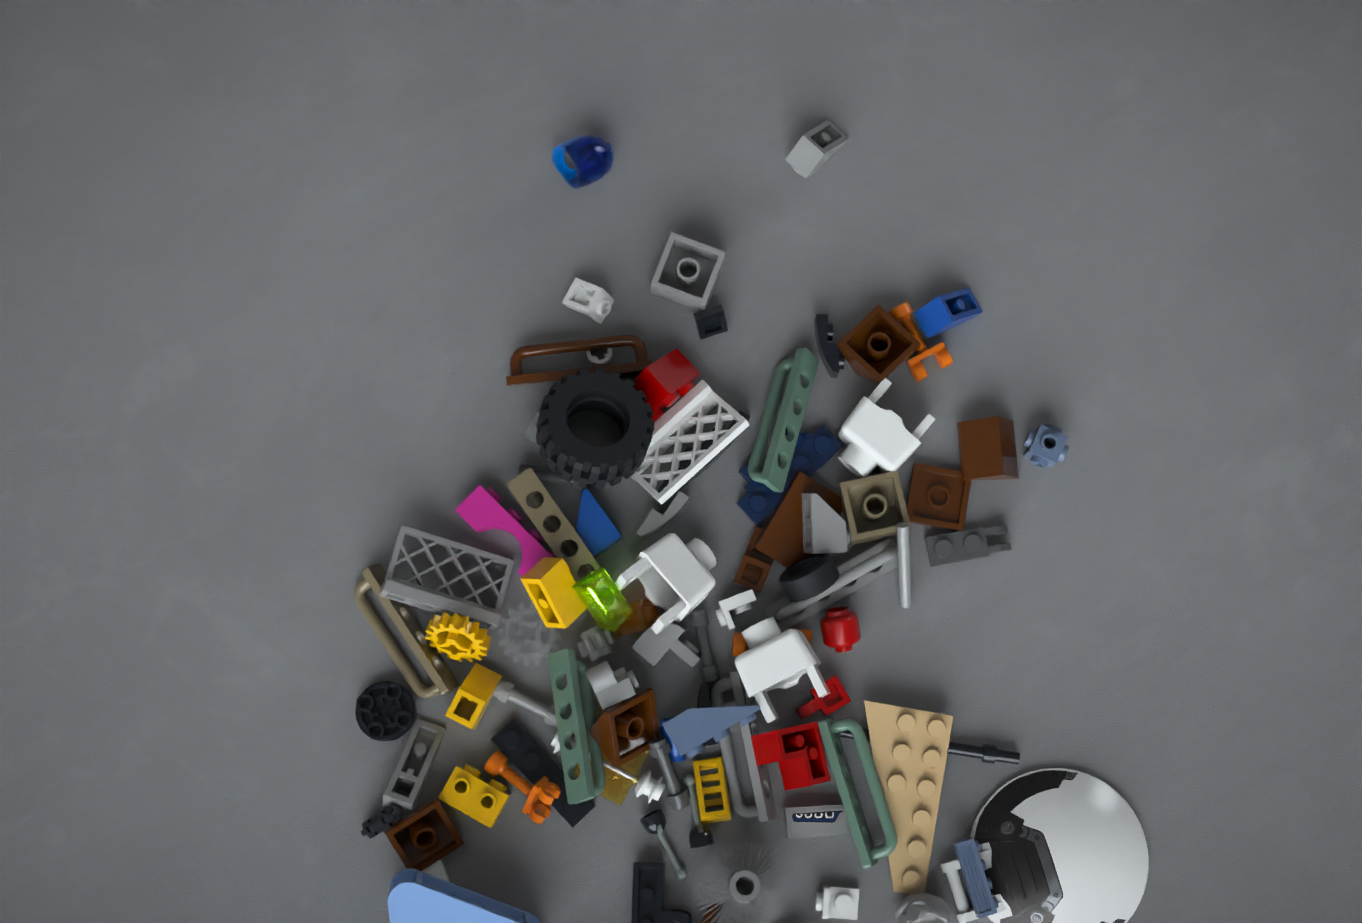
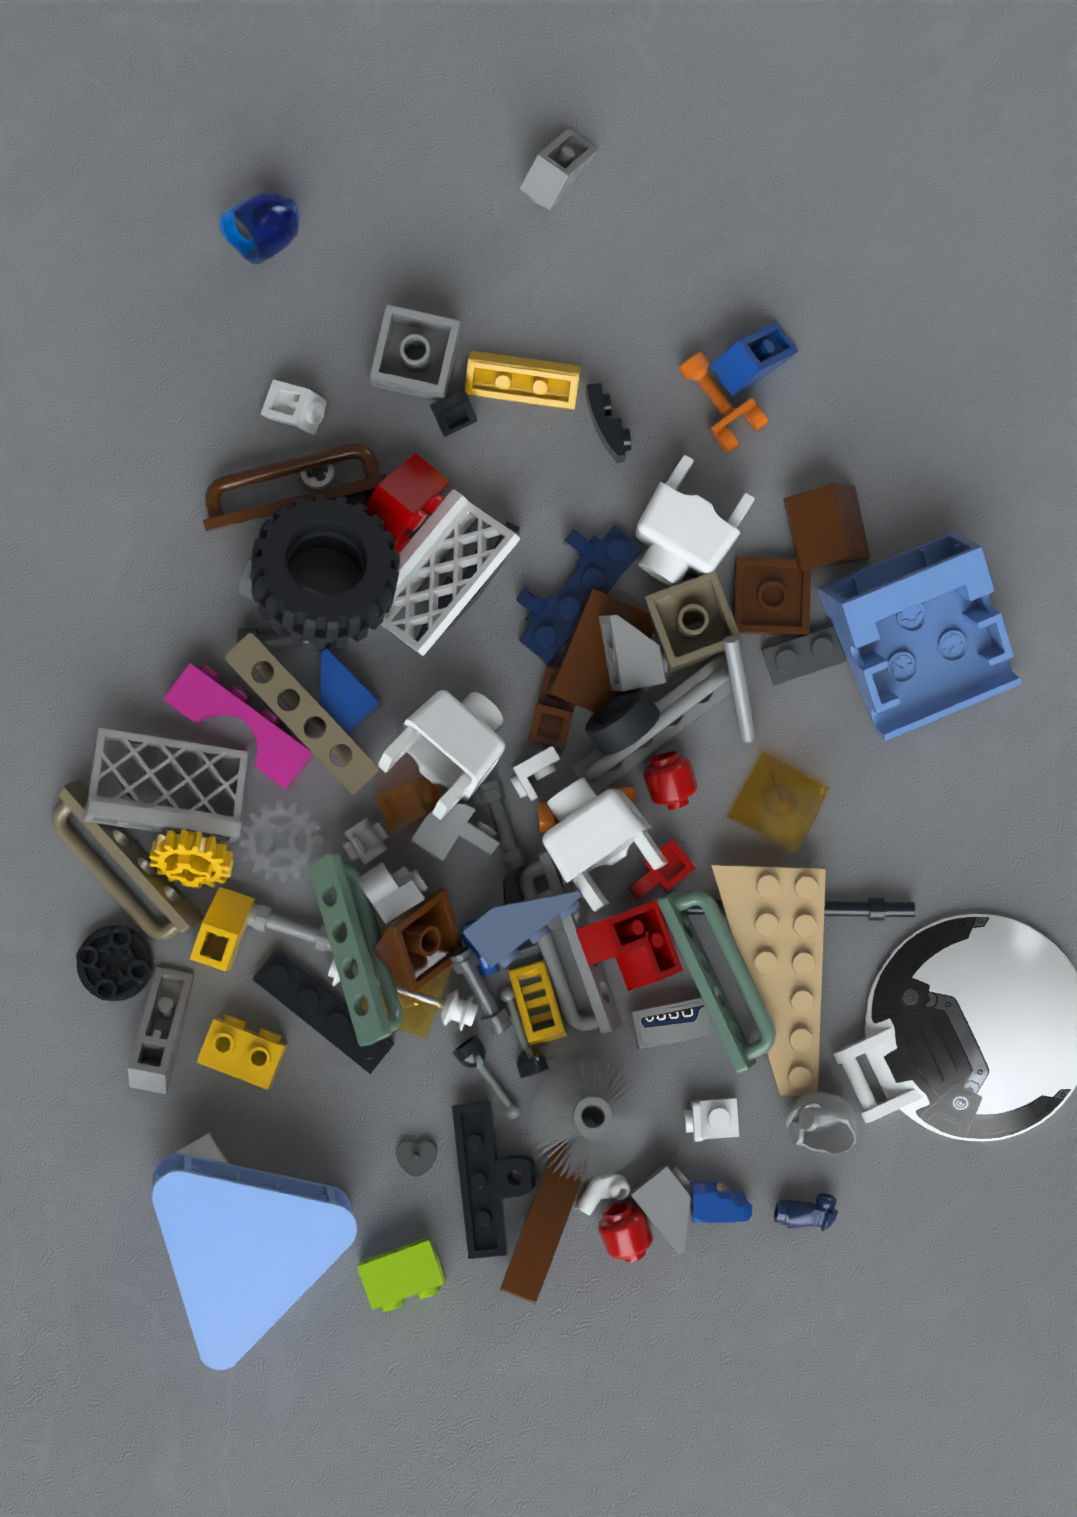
camera: 10 degrees left, 5 degrees up
black axle [361,804,404,839] -> none
reddish brown slope [384,798,464,871] -> none
orange bar [484,750,561,824] -> none
yellow brick [520,557,588,629] -> none
clear neon green slope [573,567,633,632] -> none
light grey slope [636,491,689,539] -> none
sand green piece [748,348,819,492] -> none
reddish brown slope [837,304,921,384] -> none
sand blue piece [953,837,999,919] -> none
sand blue brick [1023,424,1069,468] -> none
none -> dark grey piece [396,1141,437,1177]
none -> yellow slope [465,351,581,410]
none -> clear yellow slope [727,751,829,854]
none -> medium blue panel [817,532,1022,741]

